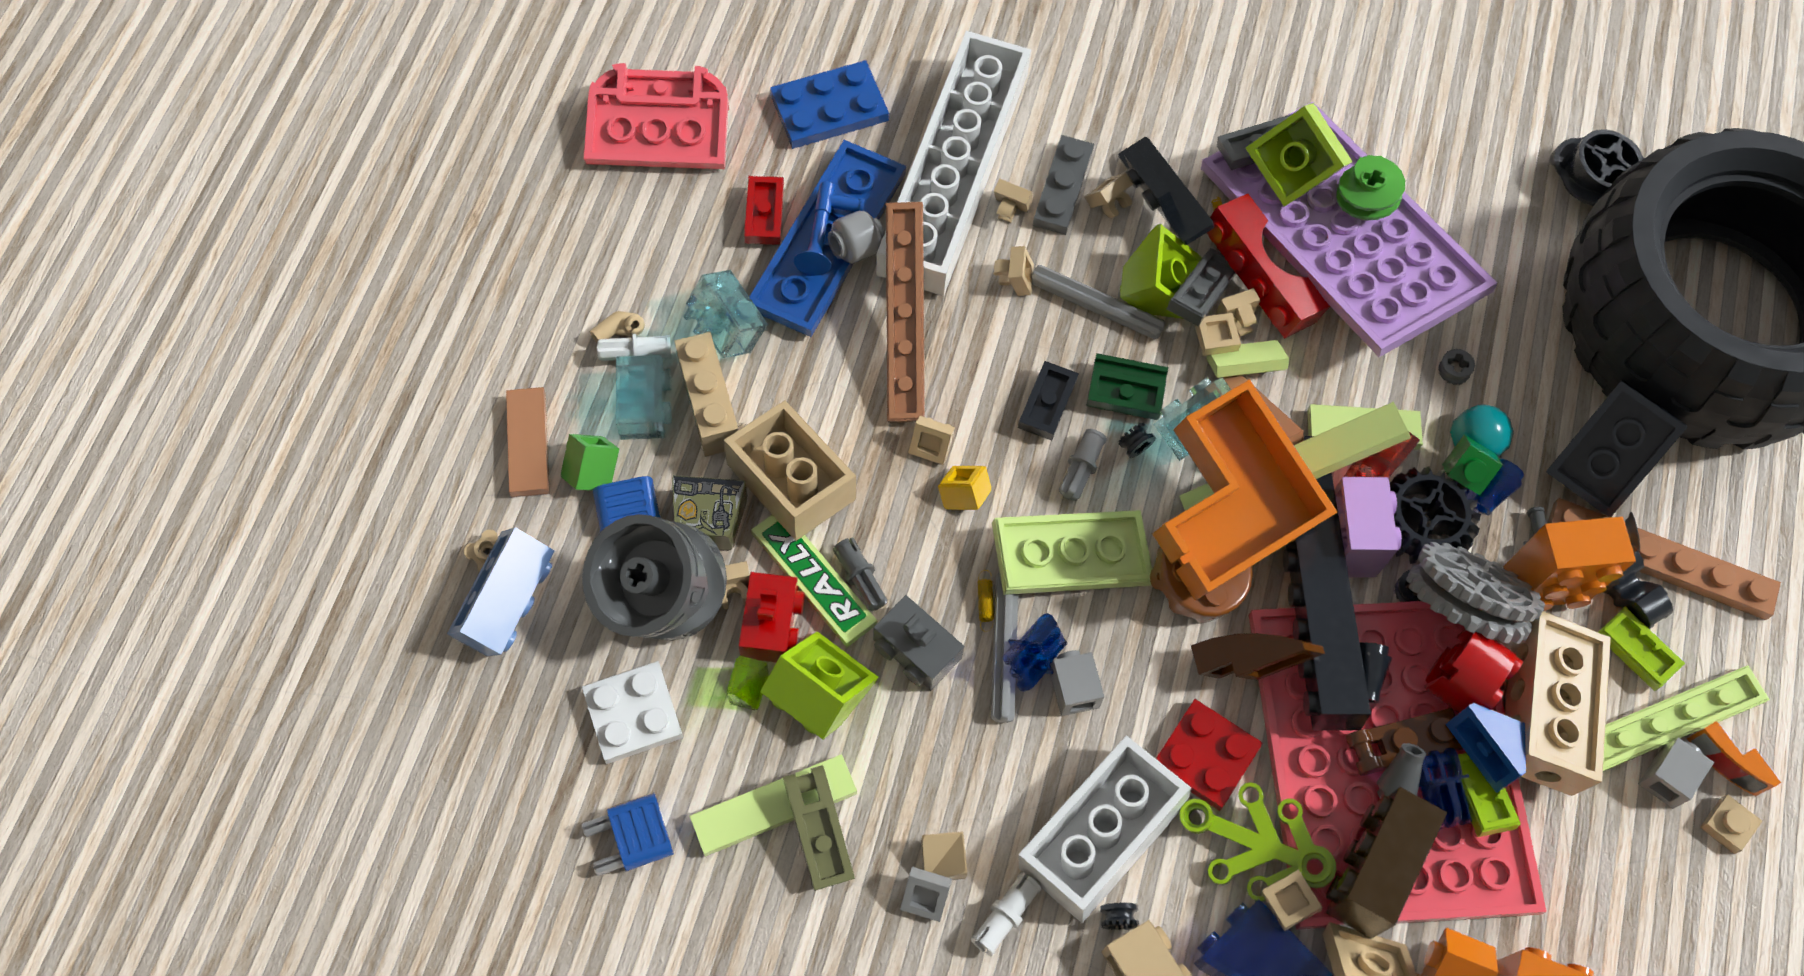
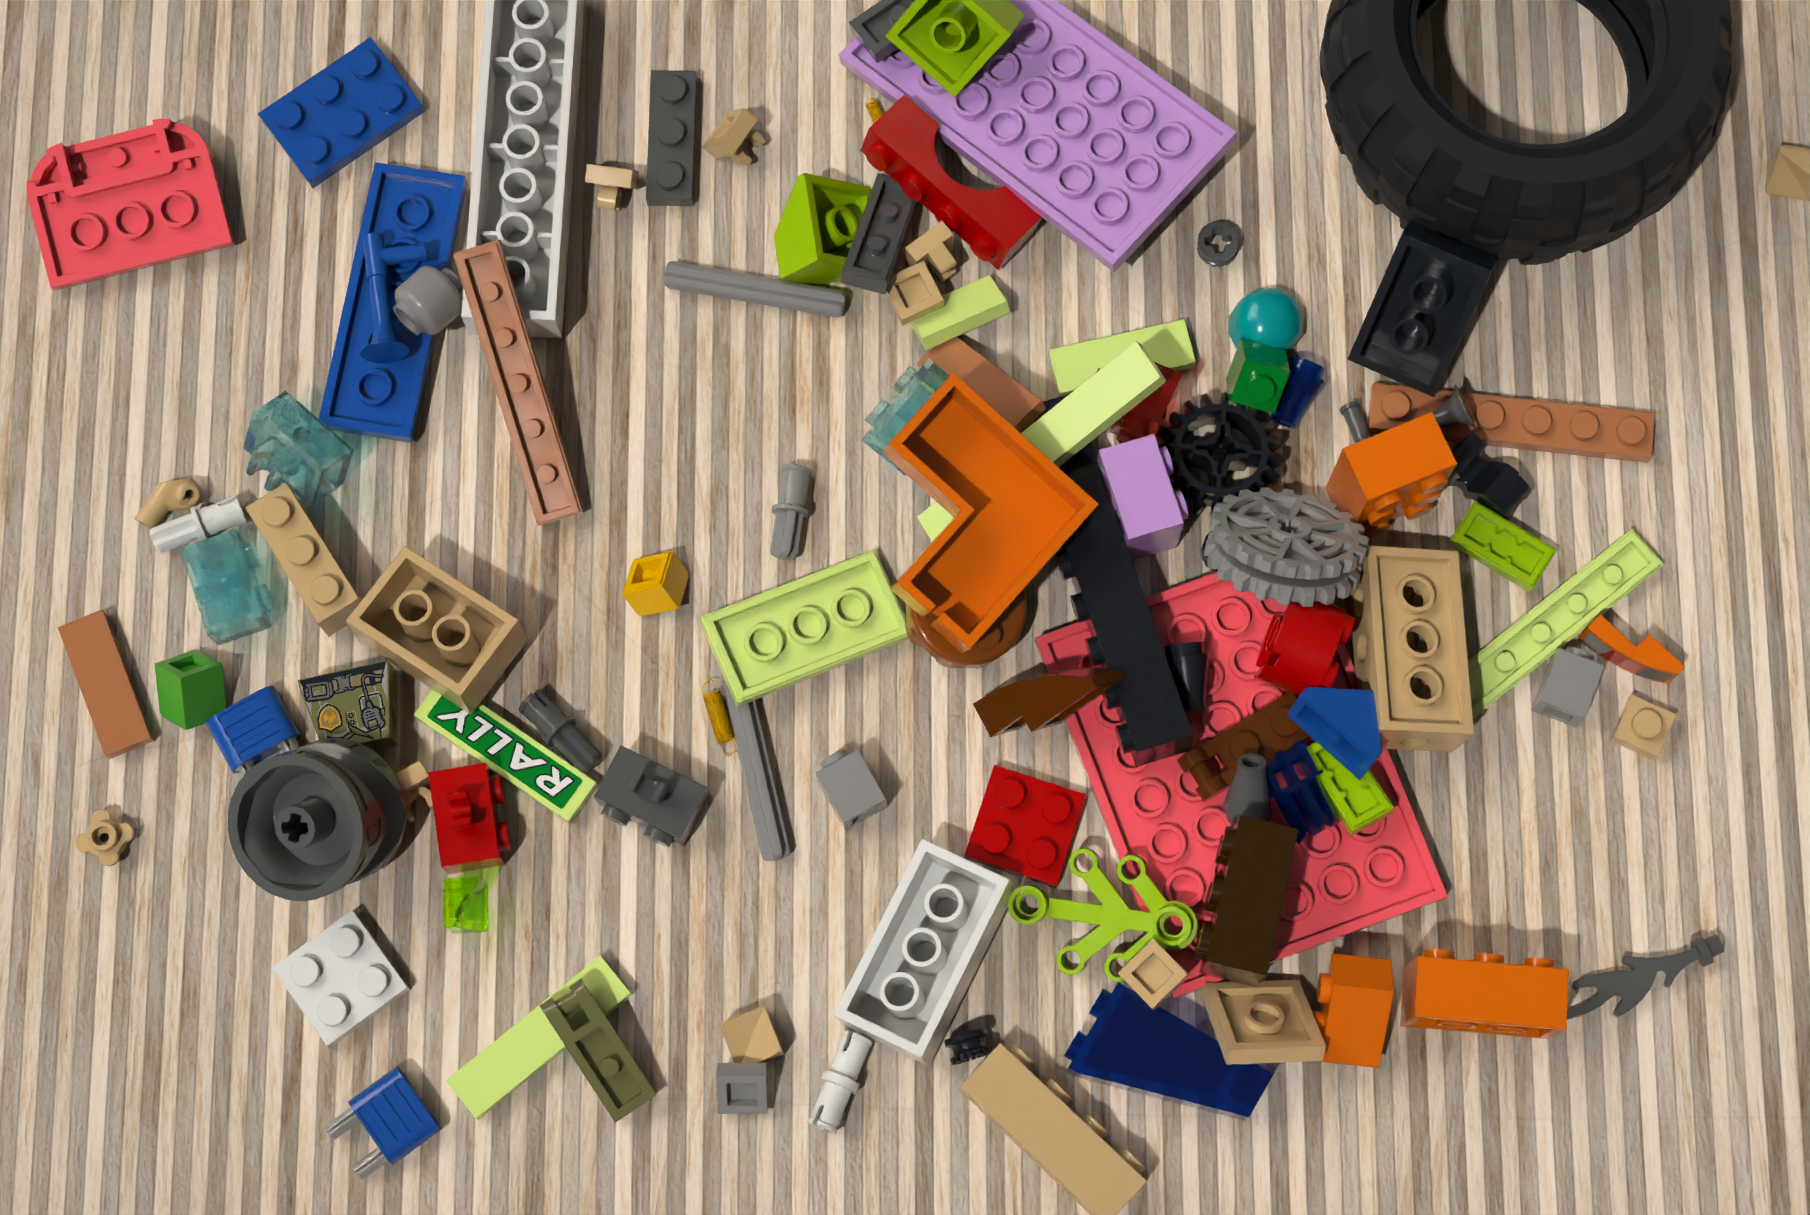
camera: 10 degrees left, 10 degrees up
brick [447,527,554,657] -> none
red plate [744,176,784,245] -> none
lime slope [760,631,879,740] -> none
tan tile [908,416,955,465] -> none
tan tile [994,246,1034,296] -> none
clear blue arm [1002,613,1068,691] -> none
black plate [1018,361,1079,441] -> none
dark green plate [1086,353,1169,420] -> none
black bracket [1118,137,1215,245] -> none
black bush [1118,422,1156,458] -> none
bright green piece [1336,155,1405,220] -> none

